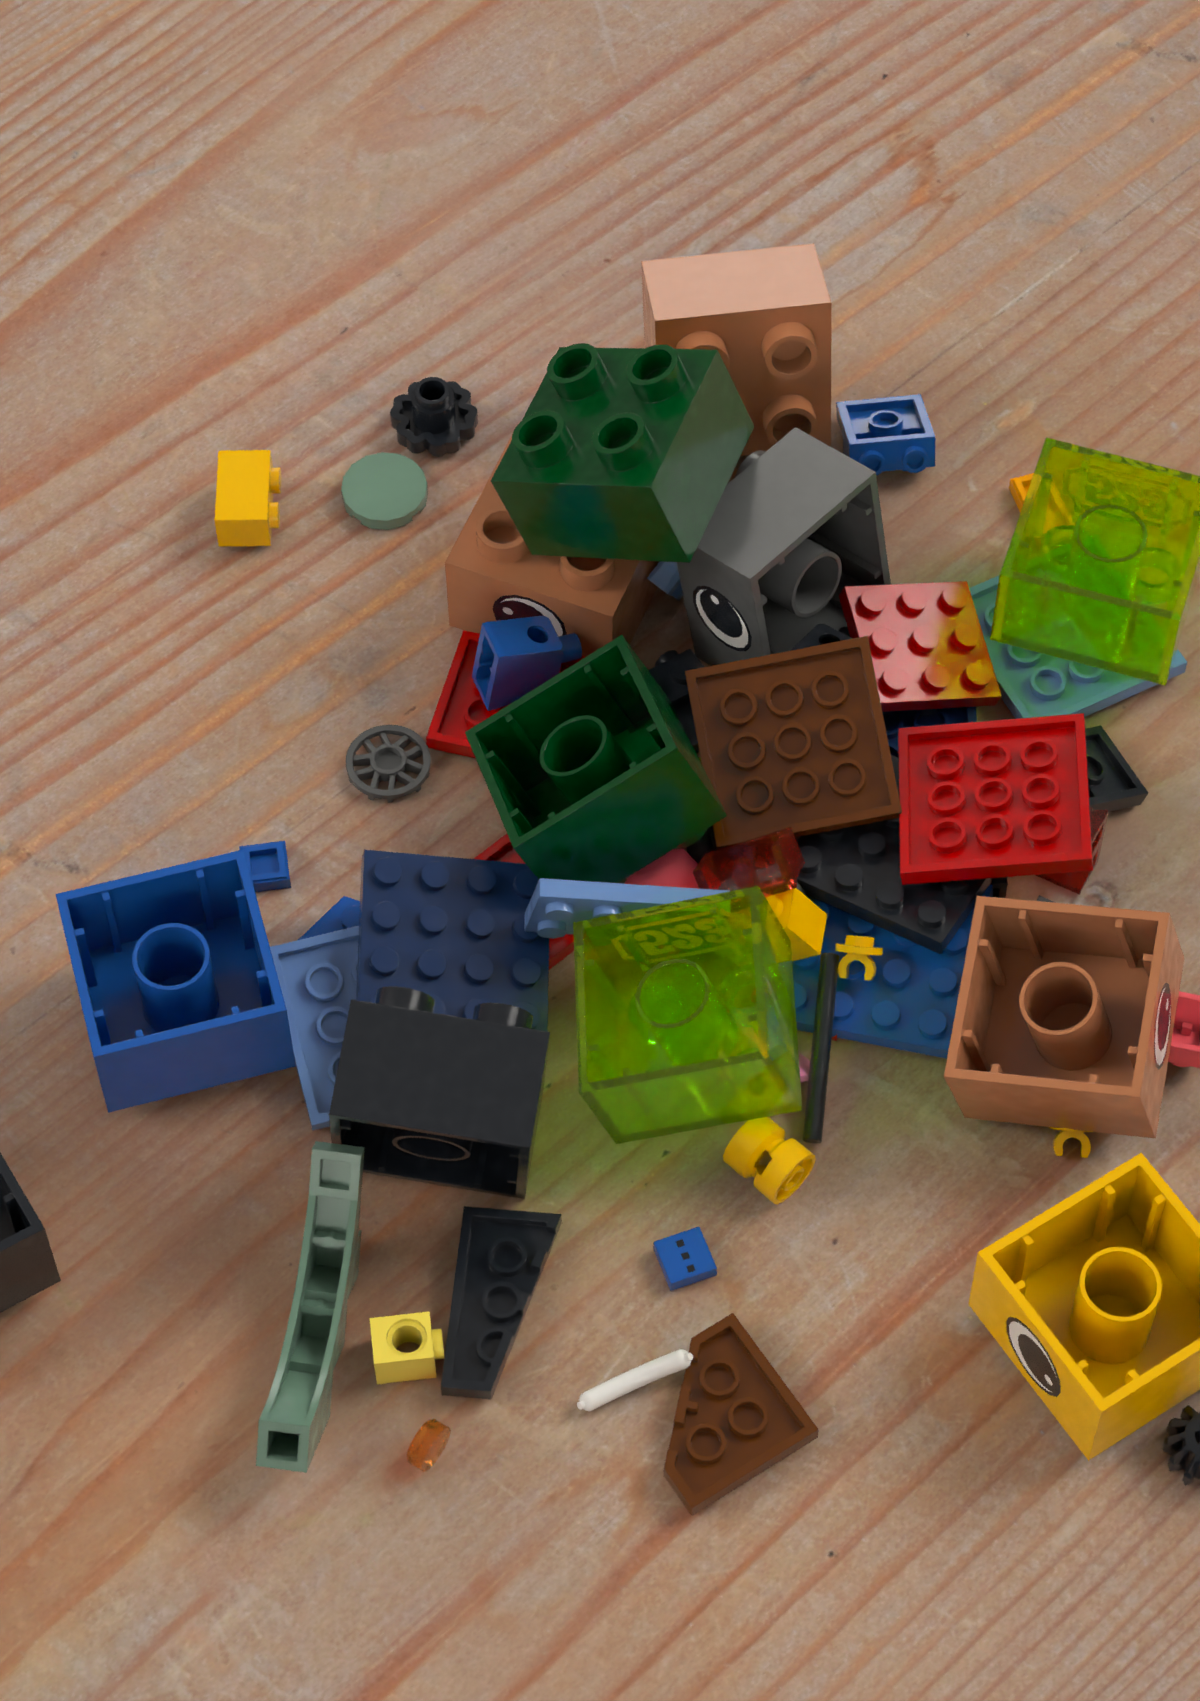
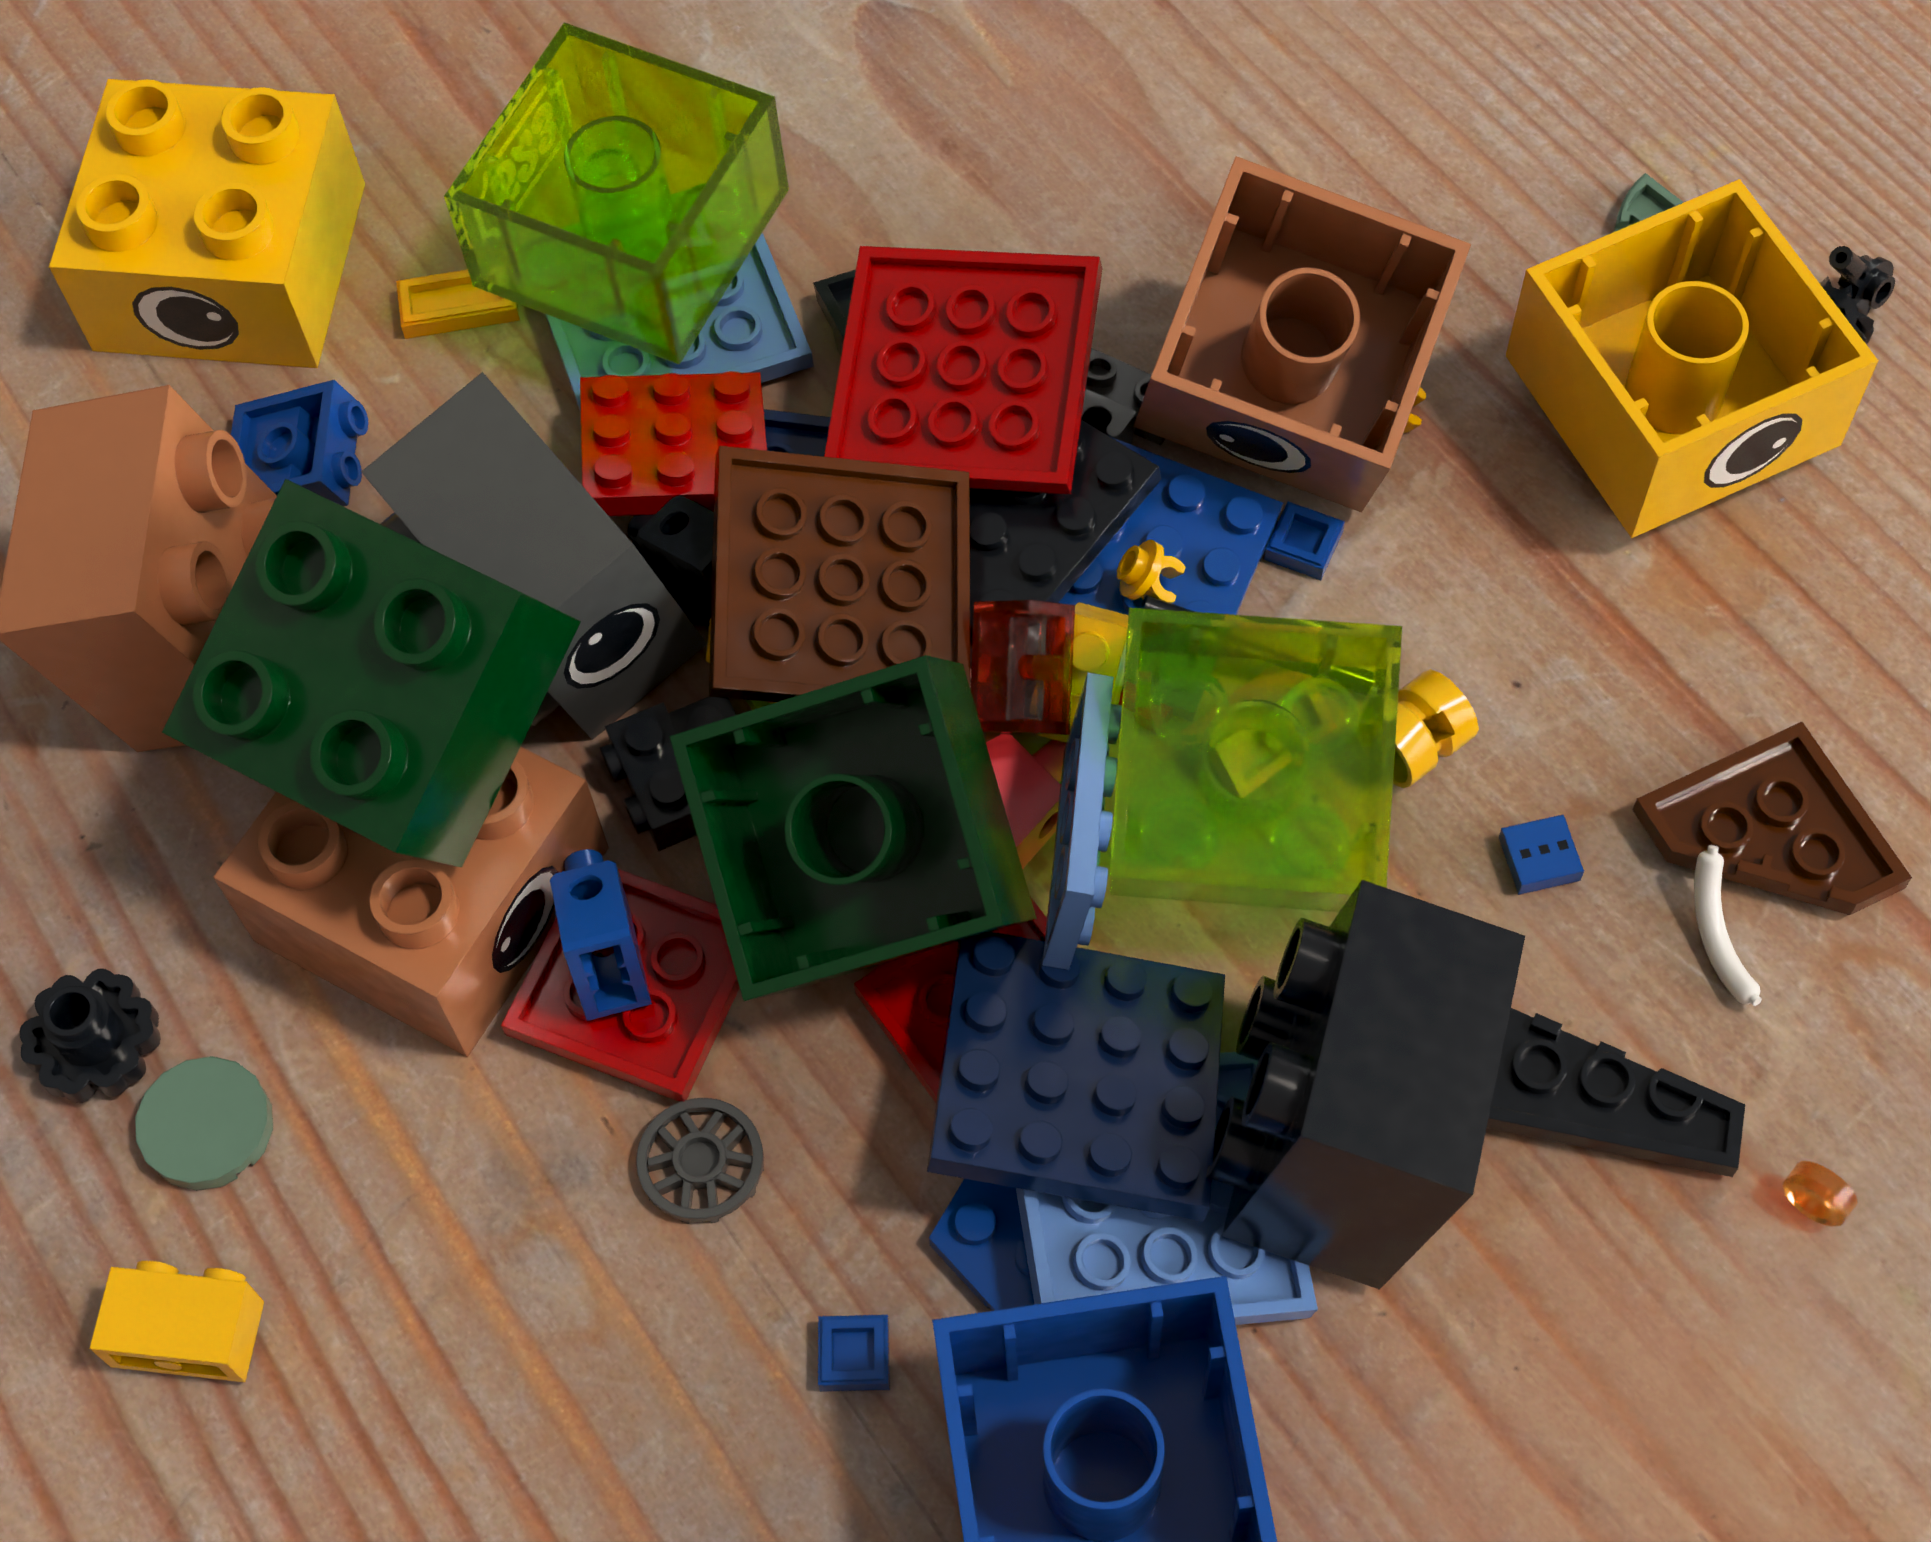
camera: 80 degrees left, 5 degrees up
sand green arch [256,1141,365,1473] -> none
light yellow brick [370,1311,444,1384] -> none
none -> yellow brick [49,79,365,368]
none -> blue tile [1264,501,1345,580]

